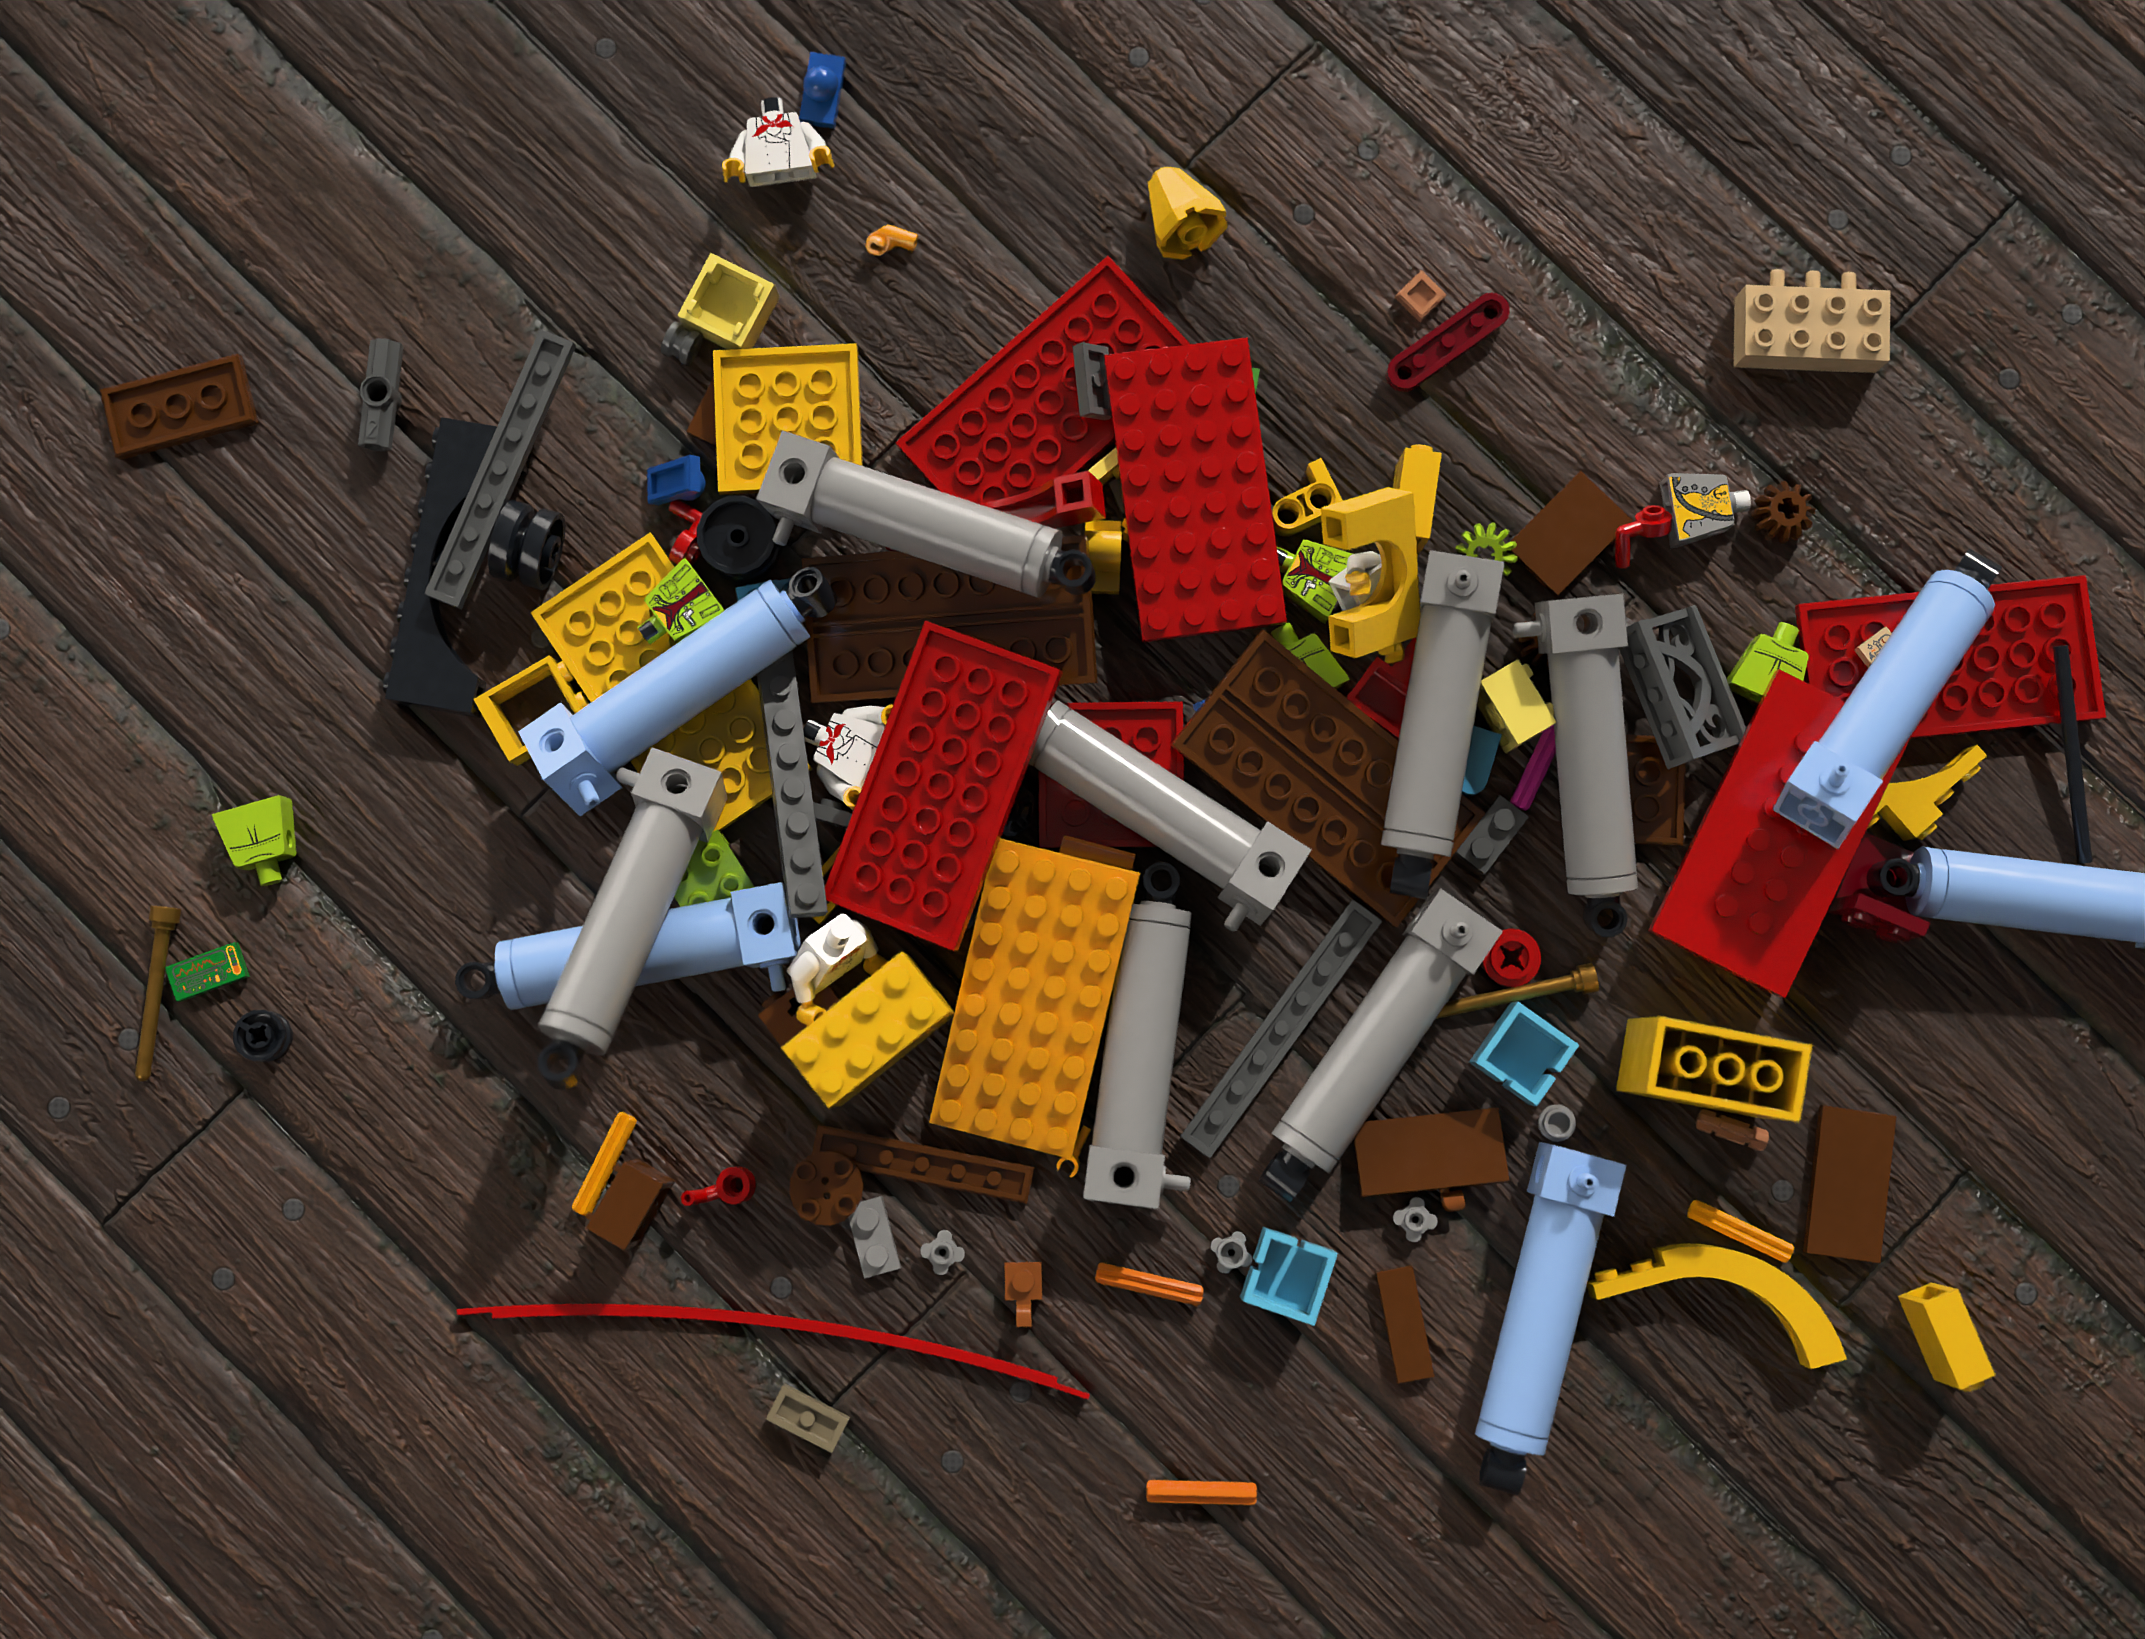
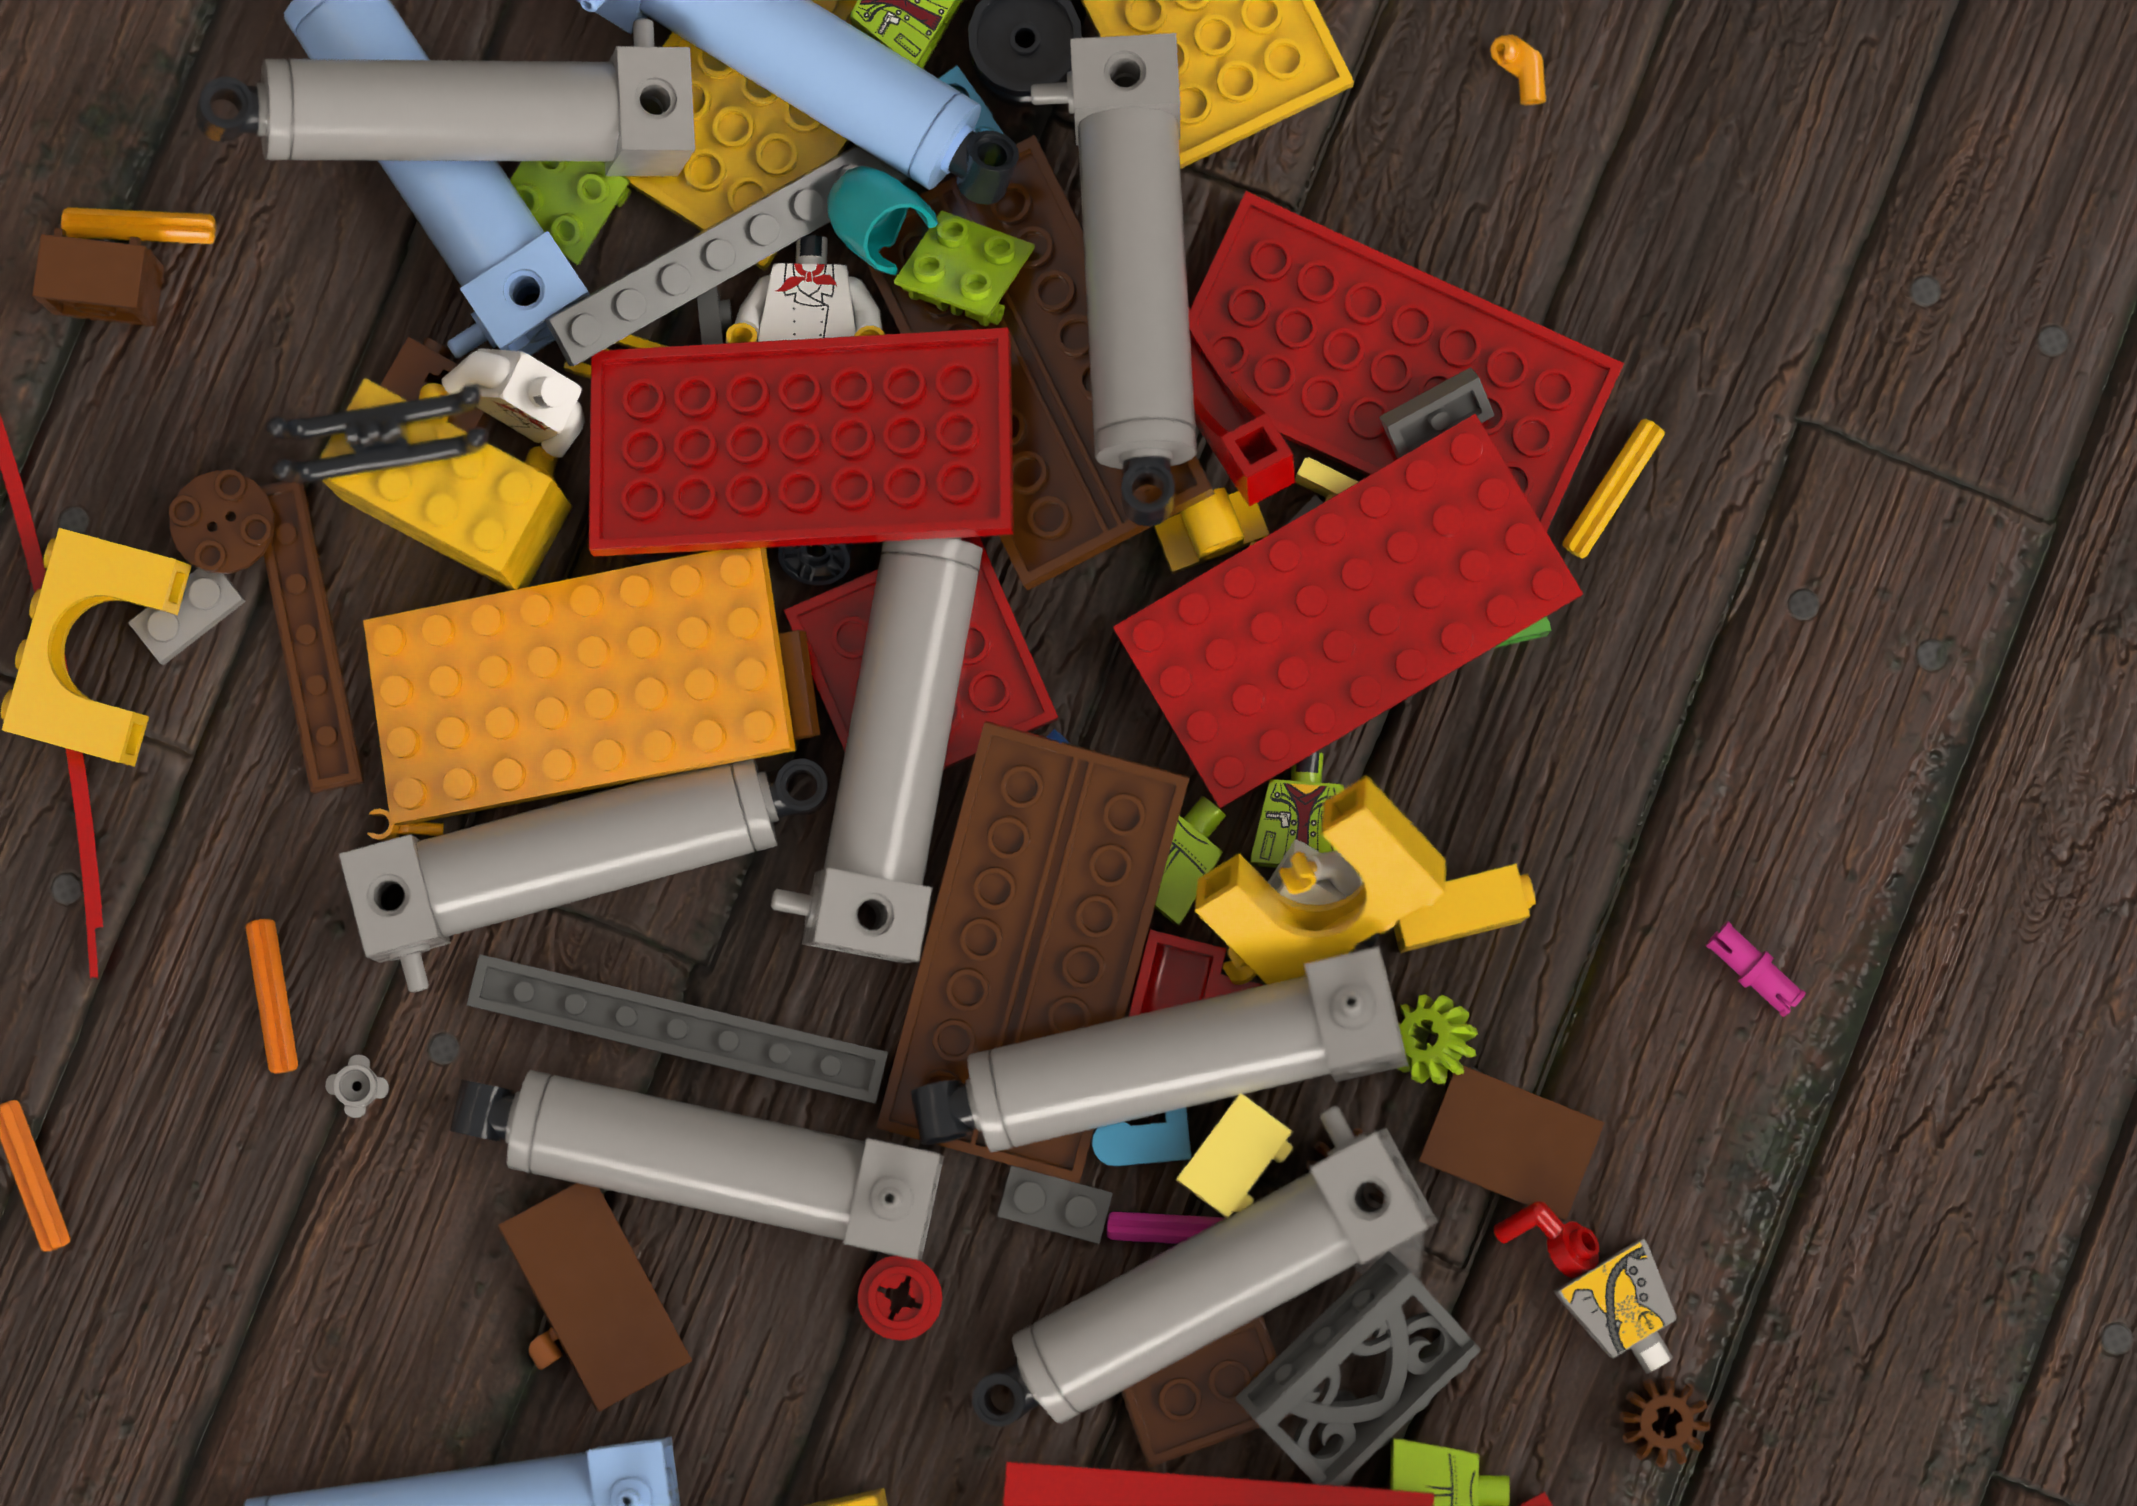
camera: 70 degrees right, 0 degrees up
red plate [681,1166,756,1206] -> none
light grey plate [920,1230,965,1275] -> none
dark orange plate [1005,1262,1042,1327] -> none
yellow cone [1148,167,1227,260] -> none
medium azure piece [1240,1226,1338,1326] -> none
yellow tile [1272,458,1343,537] -> none
reddish brown tile [1375,1265,1434,1384] -> none
dark red plate [1386,293,1510,392] -> none
light grey plate [1393,1197,1438,1242] -> none
nougat tile [1395,270,1447,322] -> none
pearl gold piece [1436,963,1599,1019] -> none
medium azure piece [1469,1002,1579,1106] -> none
light grey plate [1538,1104,1576,1142] -> none
tan piece [1734,269,1890,373] -> none
none -> yellow arch [1,528,192,766]
none -> black piece [266,385,488,483]
none -> teal piece [827,166,938,276]
none -> lime hinge [894,210,1035,326]
none -> yellow axle [1563,419,1665,558]
none -> dark pink pin [1705,921,1806,1017]

